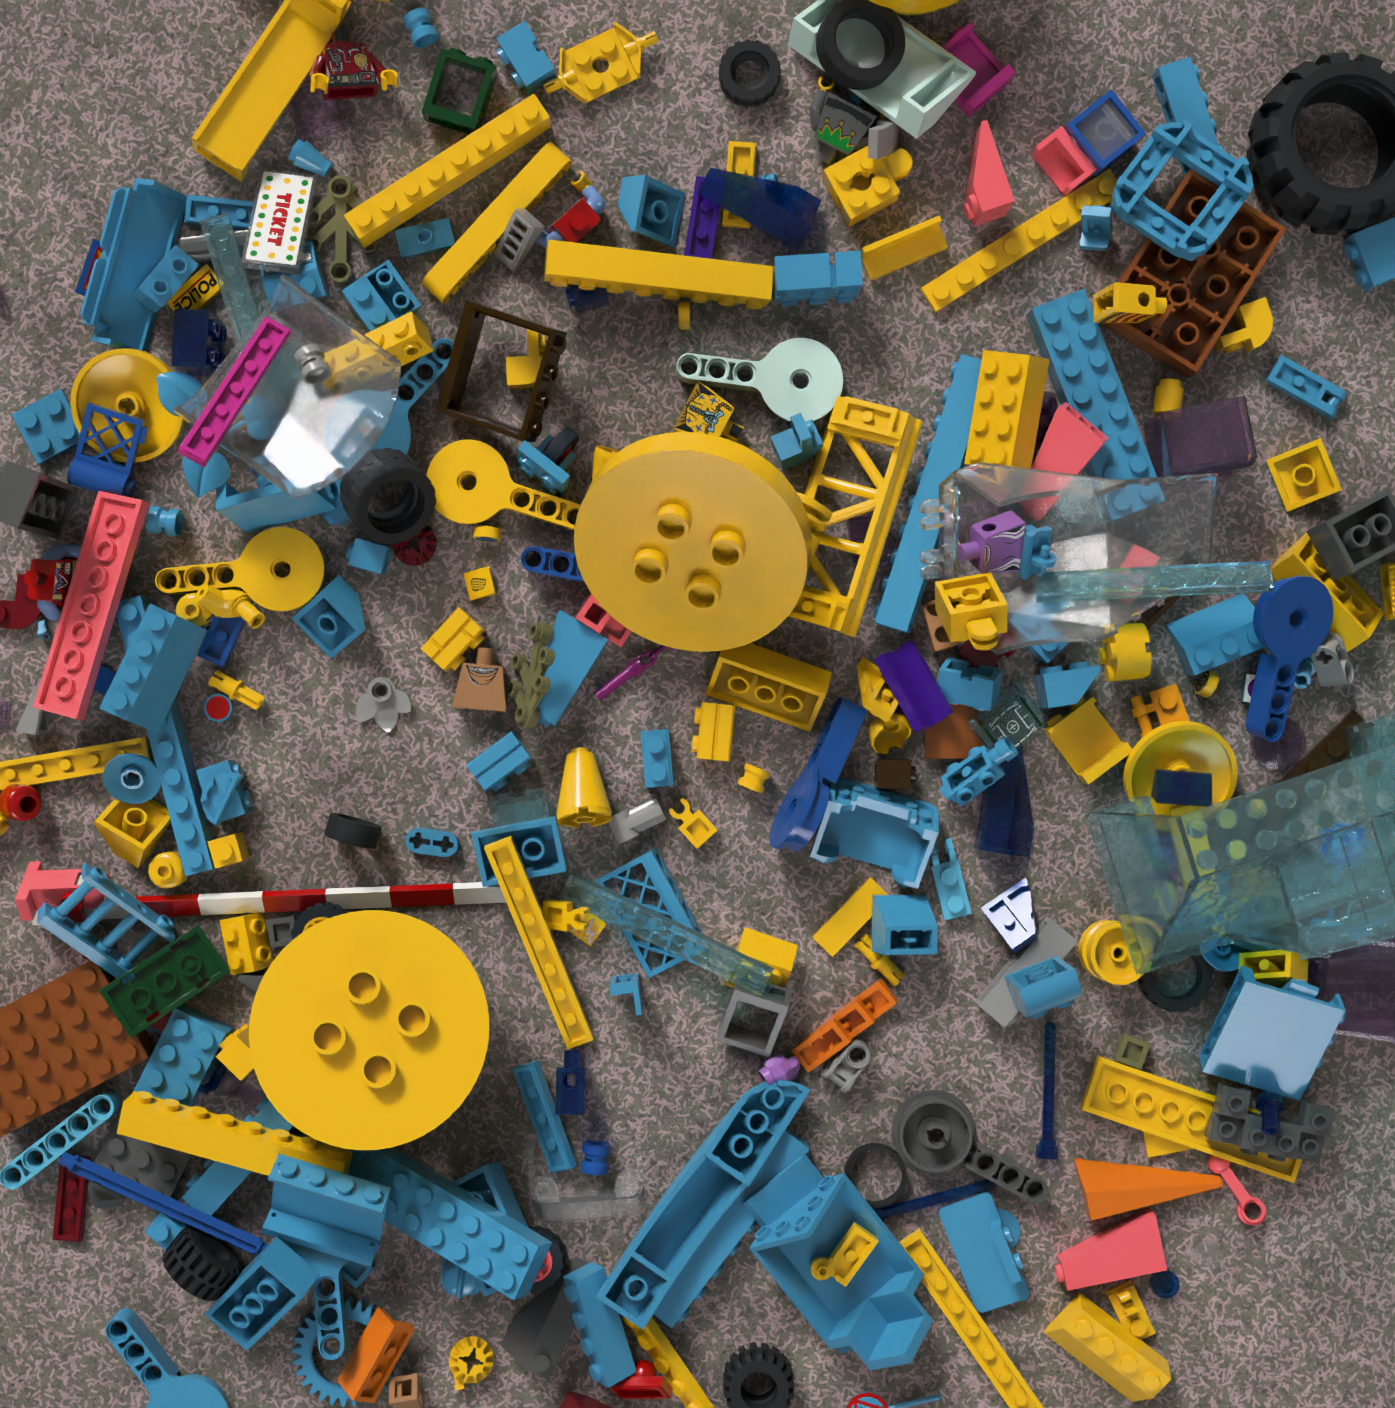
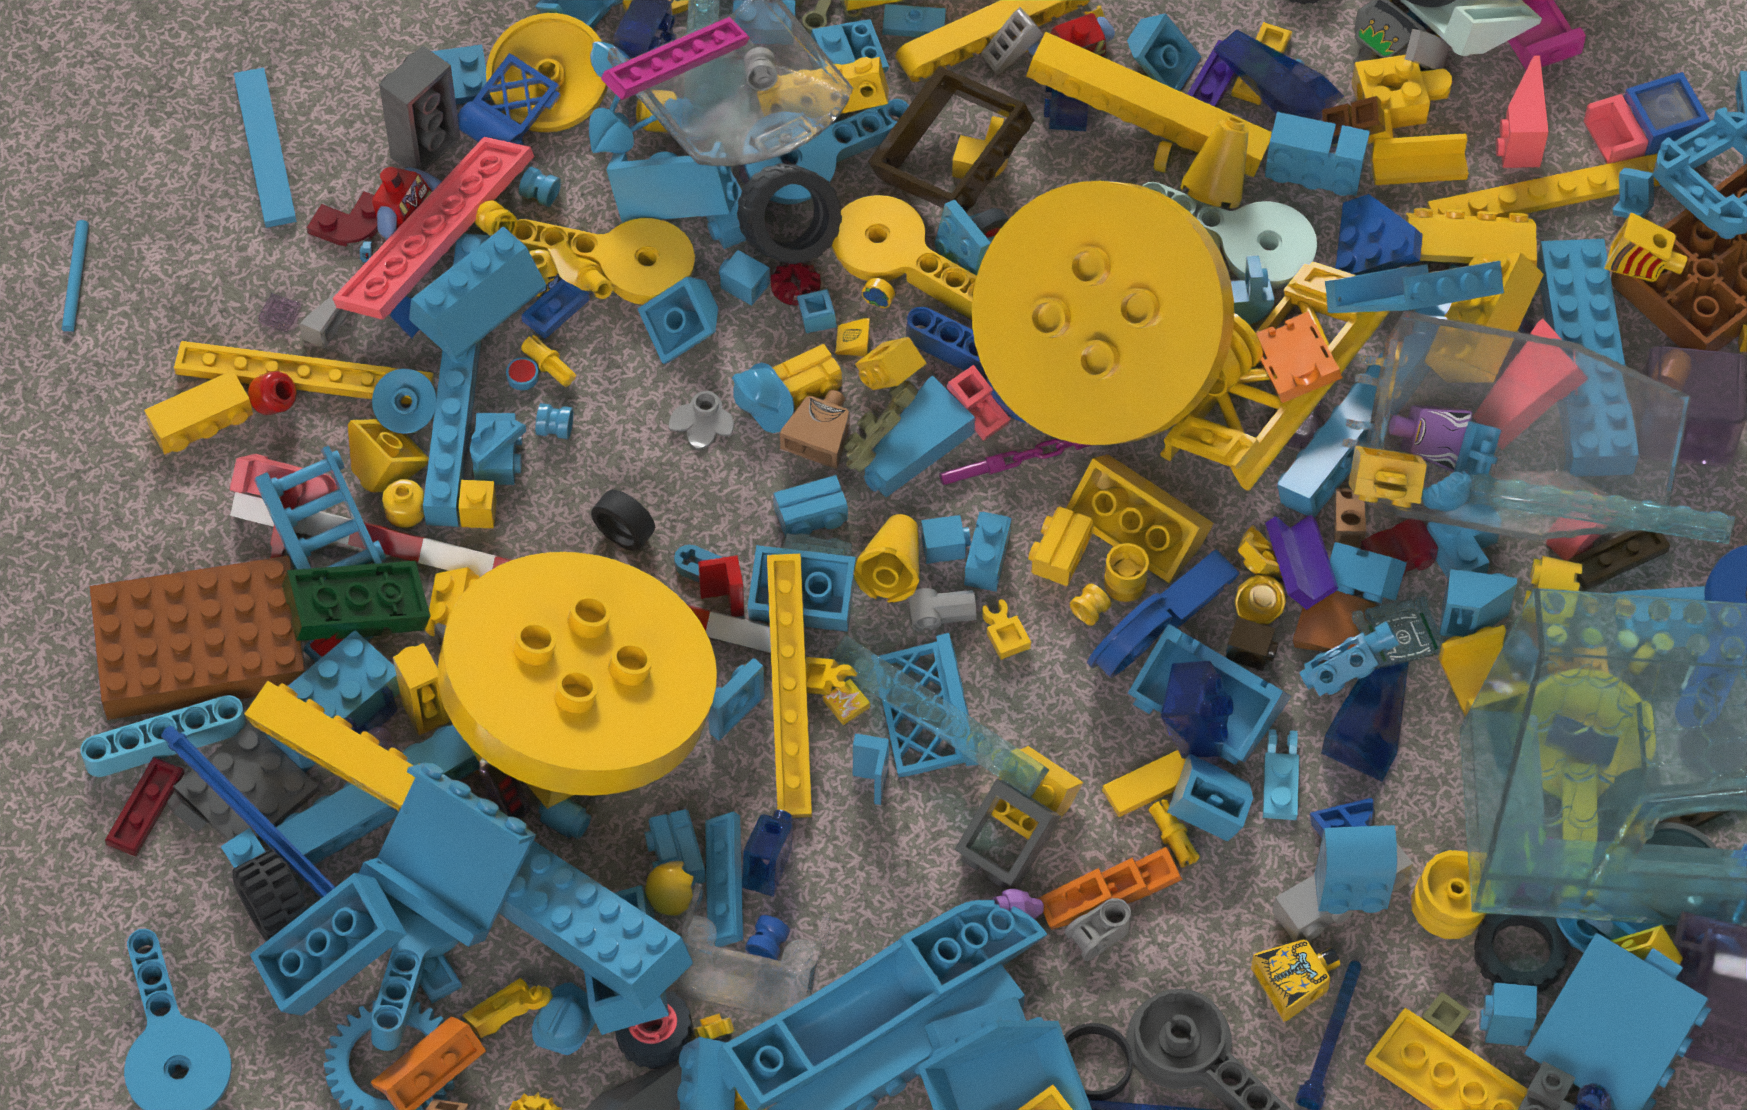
camera: 15 degrees right, 30 degrees down
none -> yellow hinge [462,978,553,1038]
none -> yellow wheel [475,200,518,237]
none -> dark azure wheel [535,403,574,440]
none -> dark azure brick [644,809,706,886]
none -> yellow hair [645,861,693,916]
none -> yellow plate [693,1013,735,1039]
none -> red panel [698,555,745,617]
none -> dark azure plate [708,658,765,741]
none -> dark azure piece [732,362,794,433]
none -> dark azure slope [797,289,837,333]
none -> yellow brick [855,337,927,390]
none -> dark azure brick [921,515,971,564]
none -> yellow wheel [1104,543,1149,602]
none -> clear blue brick [1161,661,1234,759]
none -> yellow cone [1180,116,1249,208]
none -> torso [1251,940,1340,1022]
none -> orange piece [1256,311,1342,403]
none -> reddish brown hips [1322,96,1393,148]
none -> dark azure panel [1325,261,1504,313]
none -> blue plate [1335,194,1423,276]
none -> yellow slope [1405,208,1537,267]
none -> dark azure hair [1421,471,1472,512]
none -> dark azure brick [1479,983,1537,1046]

